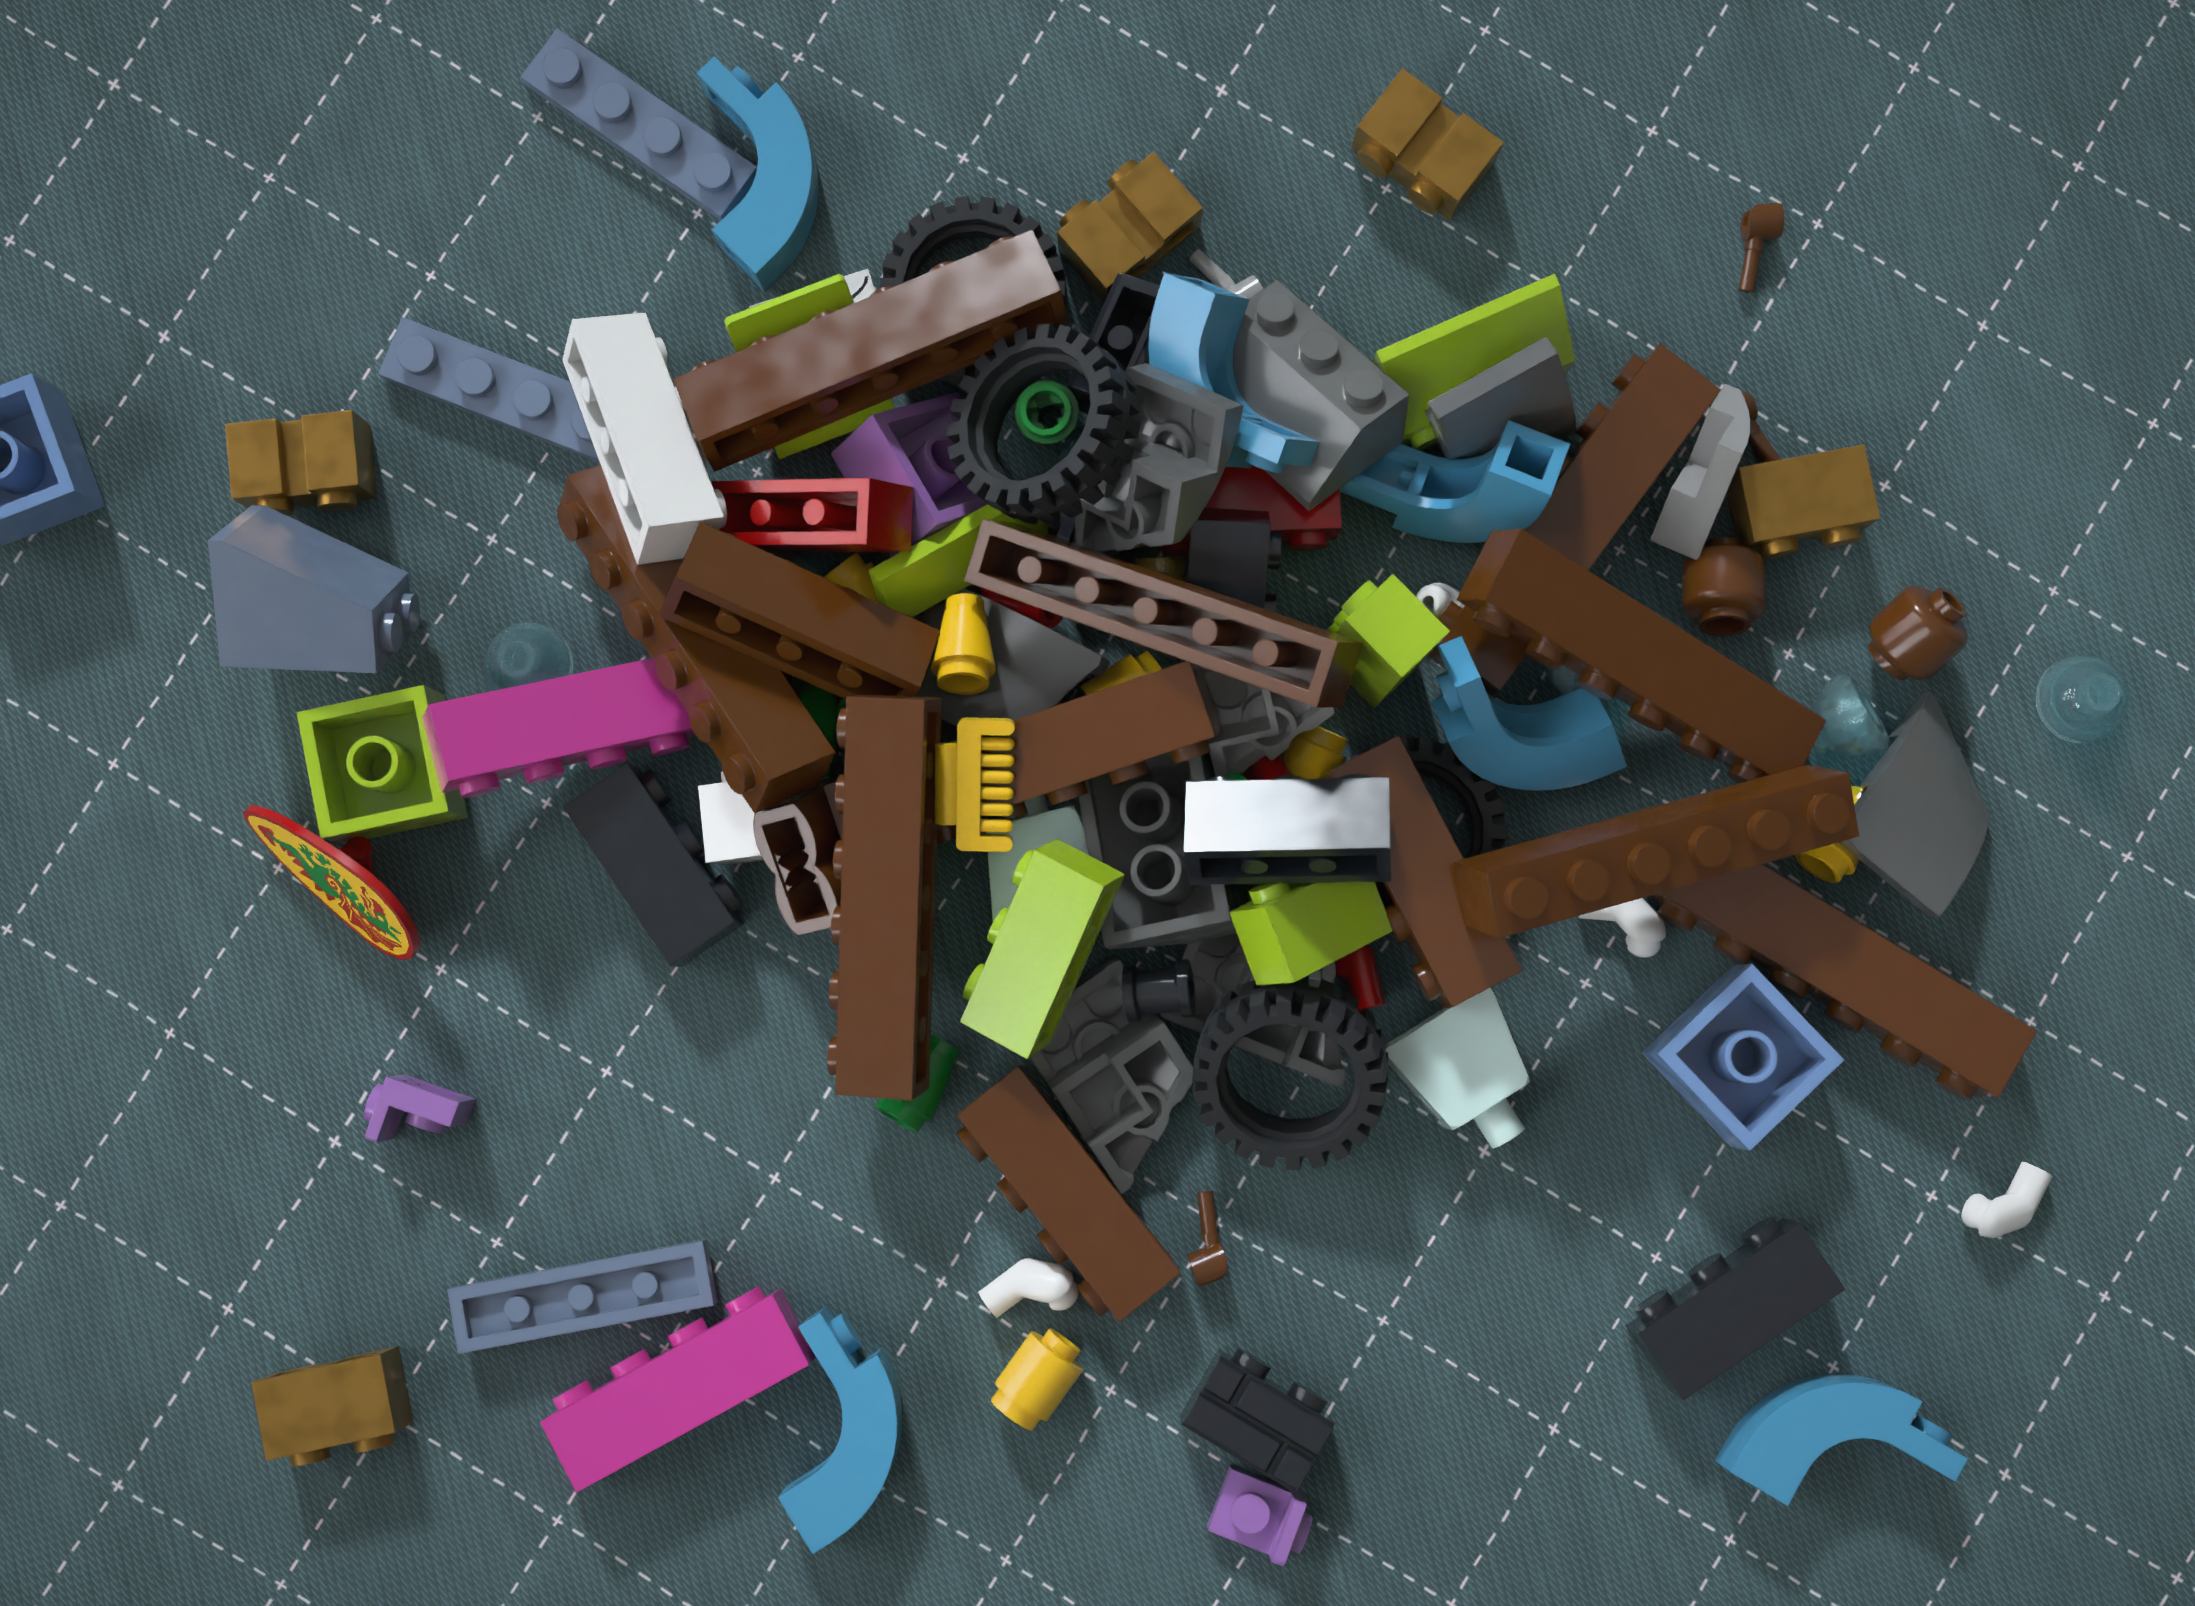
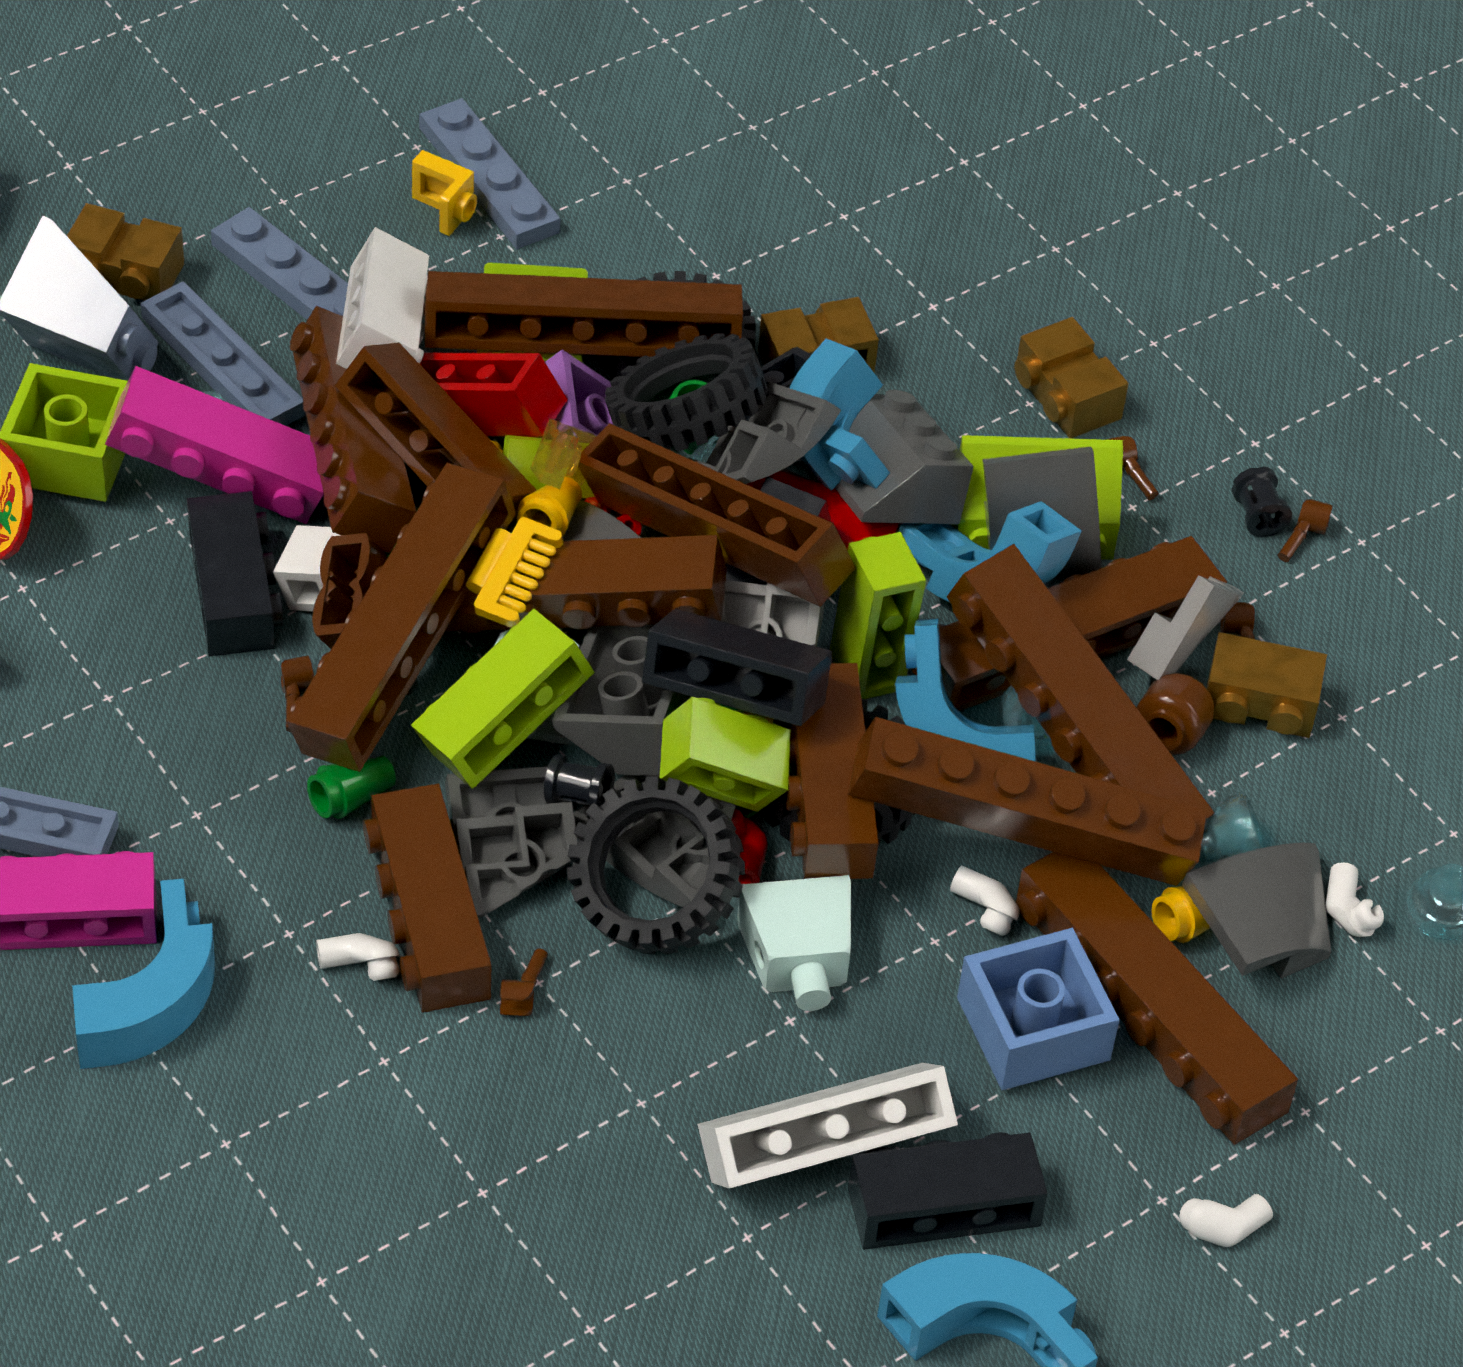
camera: 15 degrees right, 35 degrees down
dark azure arch [696,56,819,292] -> none
yellow brick [991,1328,1084,1431] -> none
black brick [1180,1347,1335,1493] -> none
medium lavender bracket [1207,1465,1312,1567] -> none
reddish brown head [1868,586,1968,680] -> none
none -> sand blue plate [141,281,306,426]
none -> reddish brown hand [281,656,314,733]
none -> yellow bracket [412,150,477,236]
none -> clear yellow bracket [530,418,596,489]
none -> white brick [697,1063,958,1188]
none -> reddish brown hand [1105,436,1159,500]
none -> black bush [1231,467,1292,537]
none -> white arm [1326,863,1384,937]

